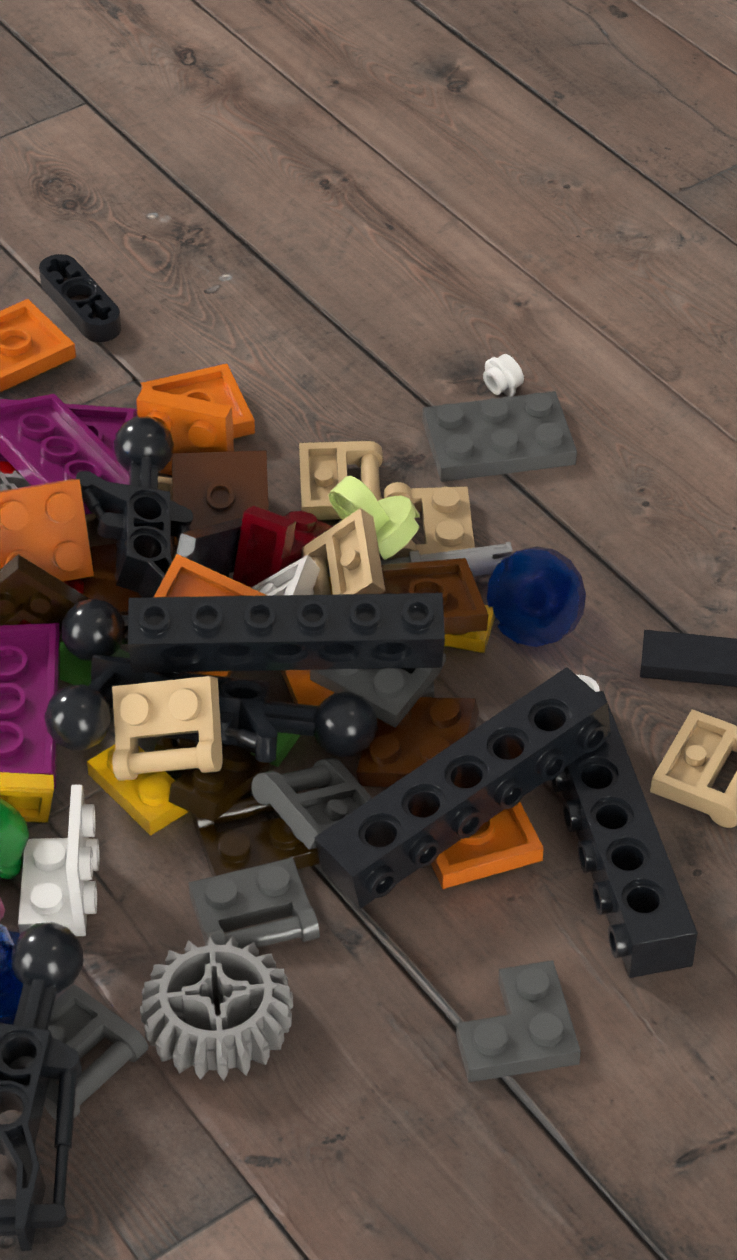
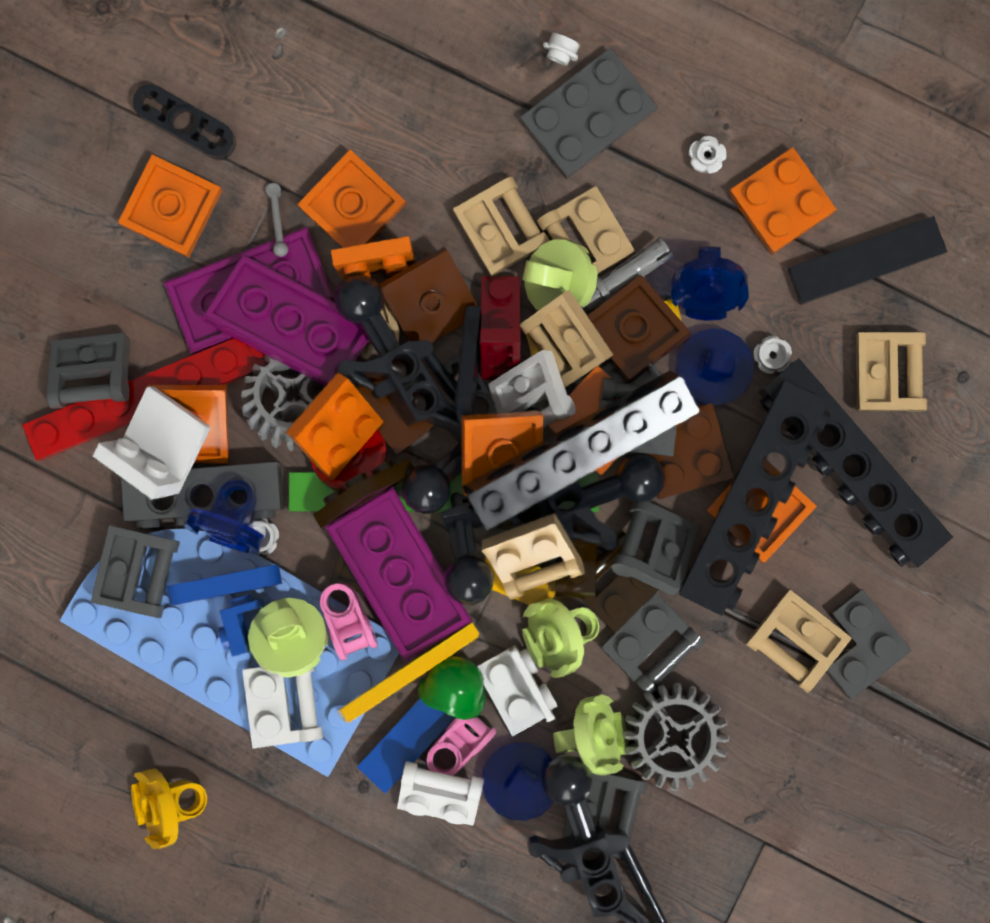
camera: 20 degrees left, 40 degrees up
none -> light grey hinge [266,183,288,257]
none -> yellowish green tile [522,598,600,678]
none -> yellowish green tile [553,694,628,776]
none -> clear blue tile [676,328,754,406]
none -> white plate [688,136,727,174]
none -> orange plate [728,147,837,255]
none -> tan plate [745,589,852,693]

